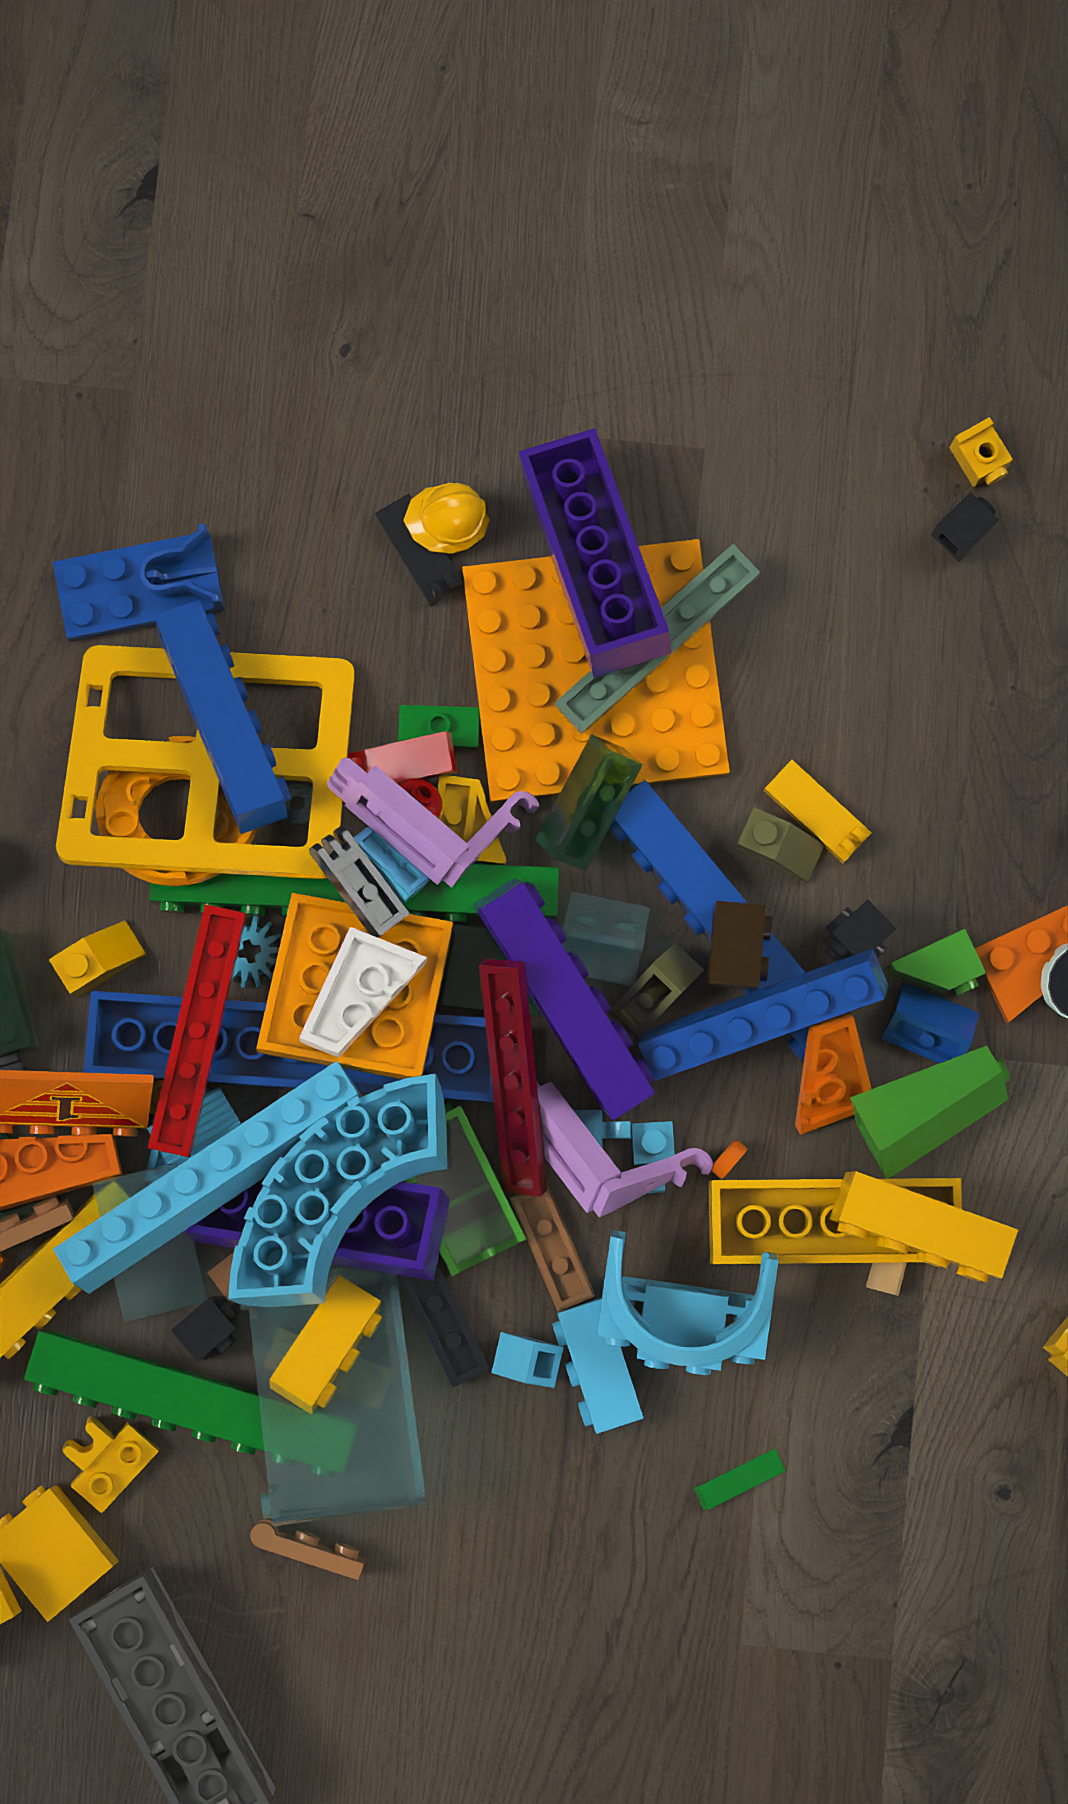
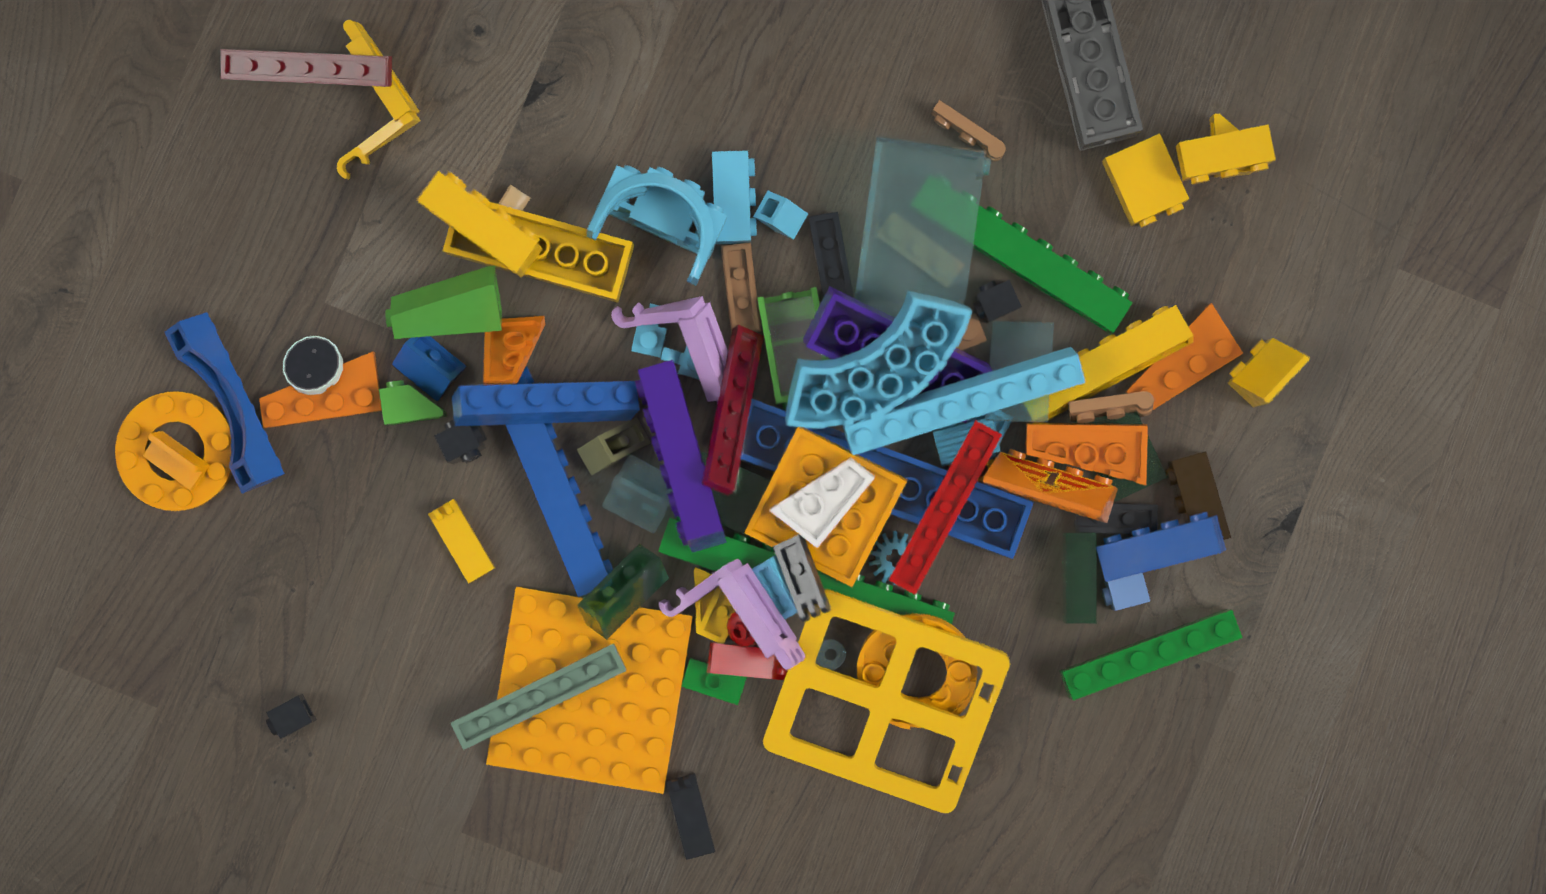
camera: 160 degrees left, 5 degrees up
yellow slope [49,920,147,998] -> none
blue plate [53,524,225,642] -> none
yellow plate [62,1416,159,1514] -> none
blue brick [154,600,291,834] -> none
yellow brick [269,1275,383,1415] -> none
yellow piece [403,482,490,554] -> none
dark purple brick [519,428,671,678] -> none
green piece [693,1448,786,1510] -> none
dark brown brick [707,901,772,991] -> none
orange tile [711,1139,748,1180] -> none
olive slope [734,807,824,883] -> none
yellow brick [949,417,1013,487] -> none

